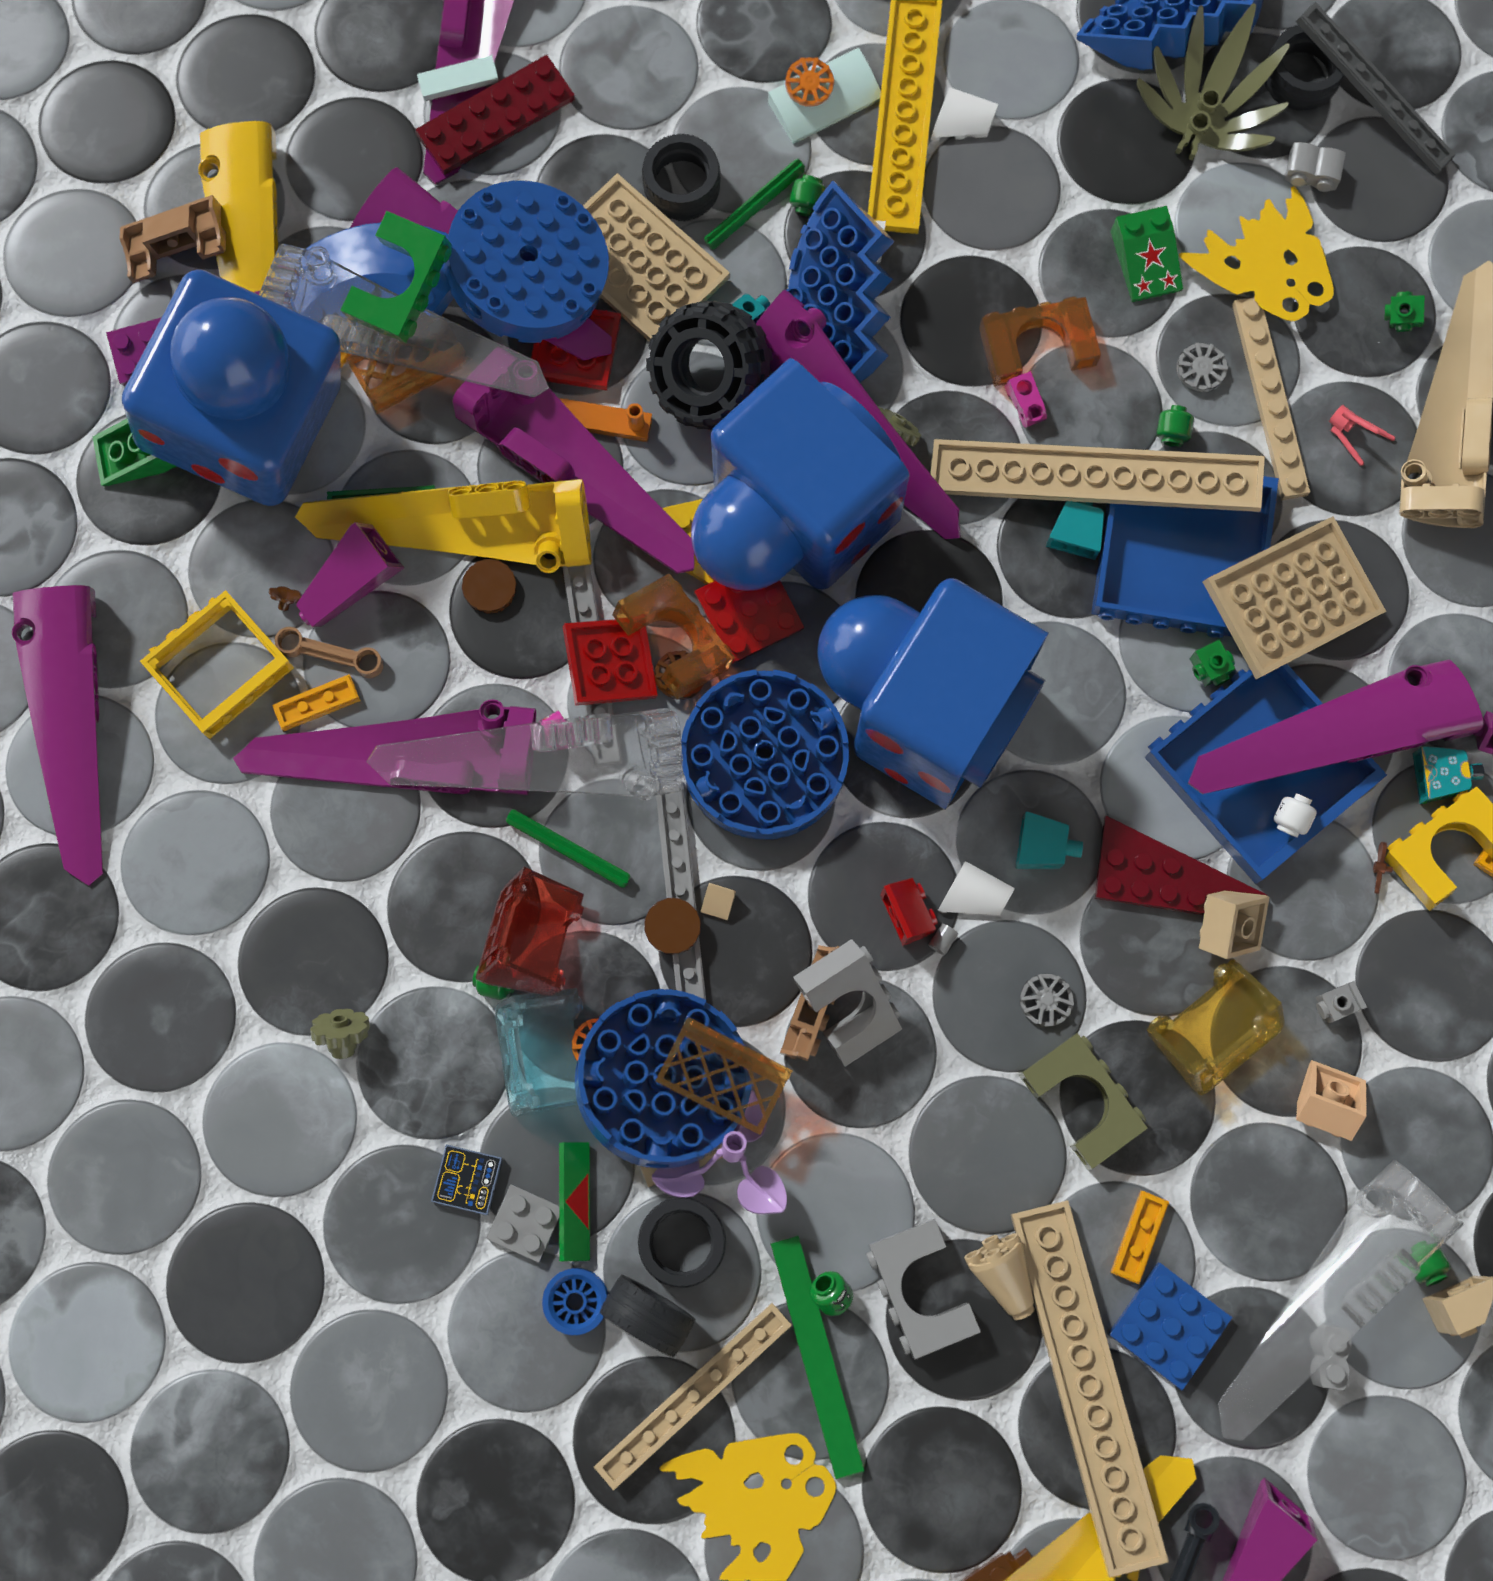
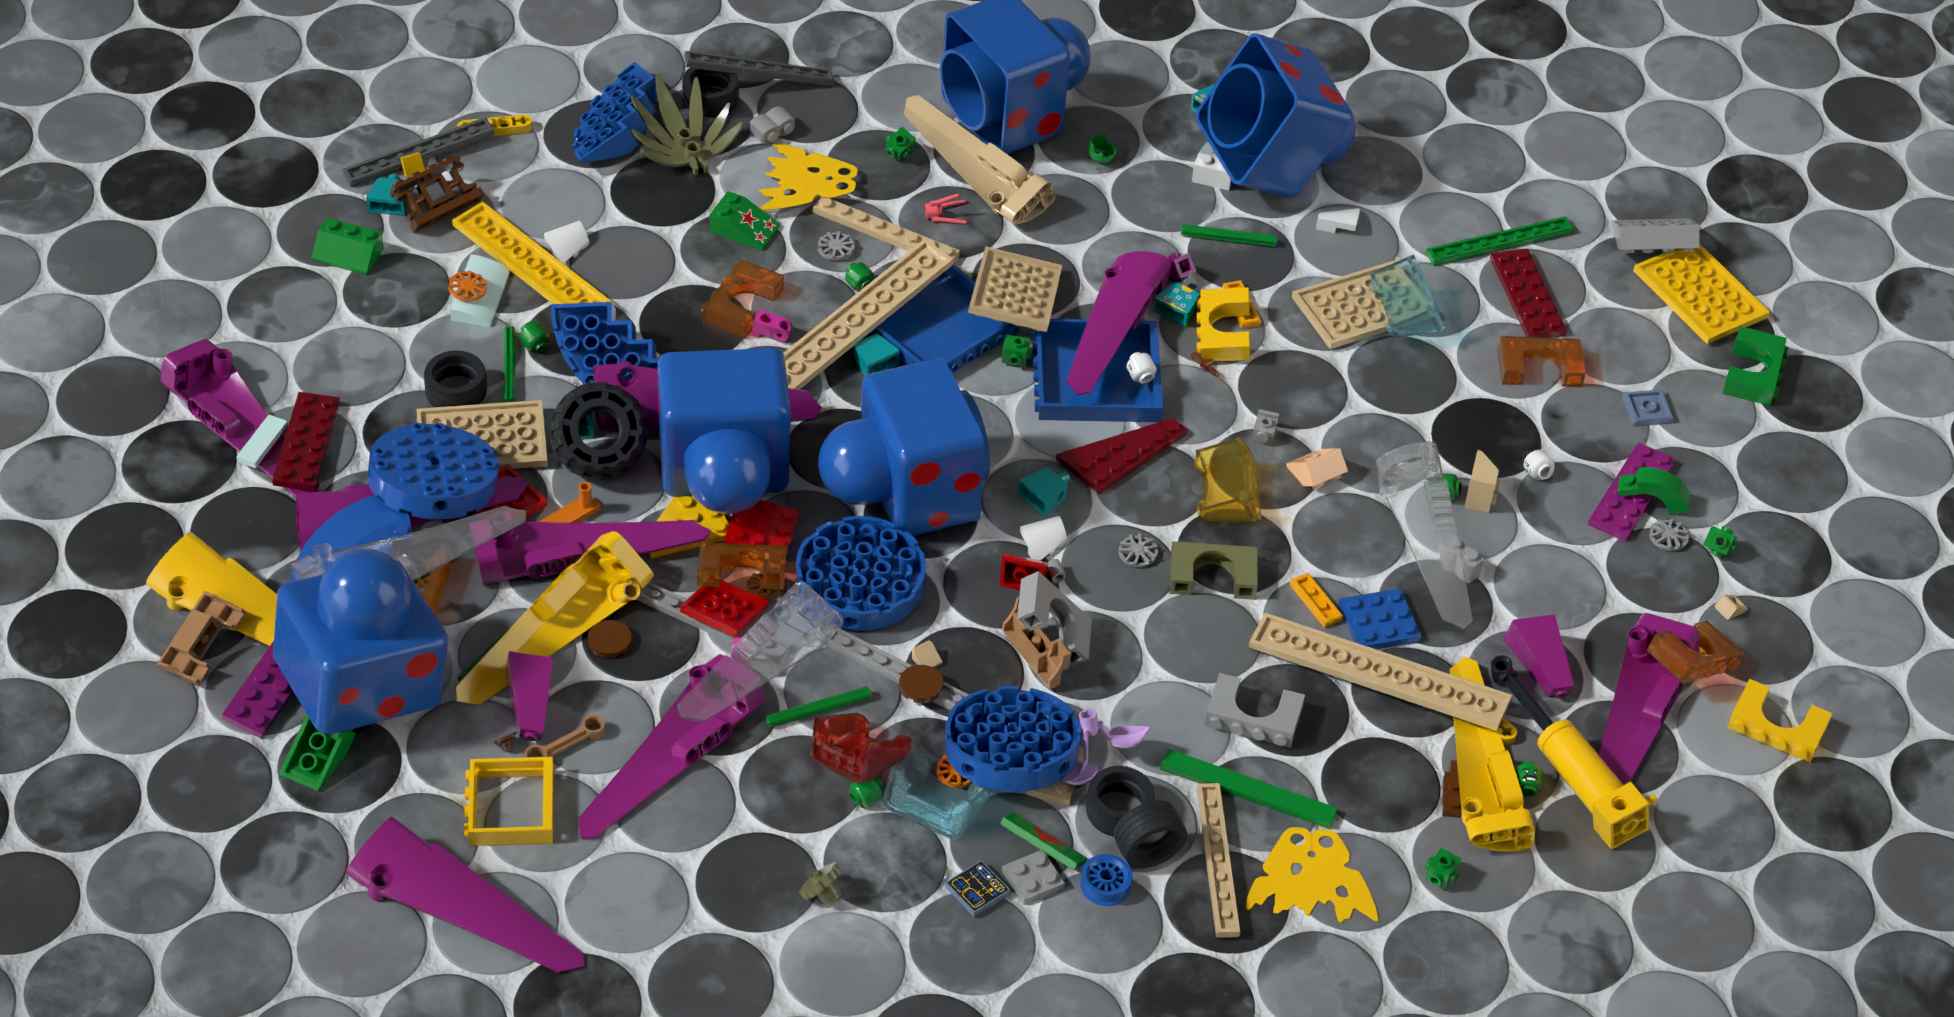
camera: 55 degrees left, 30 degrees down
light orange tile [272,674,361,732] -> none
green arch [340,211,452,344] -> none
clear orange fence [655,1017,793,1135] -> none
green head [810,1271,854,1316] -> none
tan cone [964,1233,1035,1320] -> none
tan slope [1199,891,1269,959] -> none

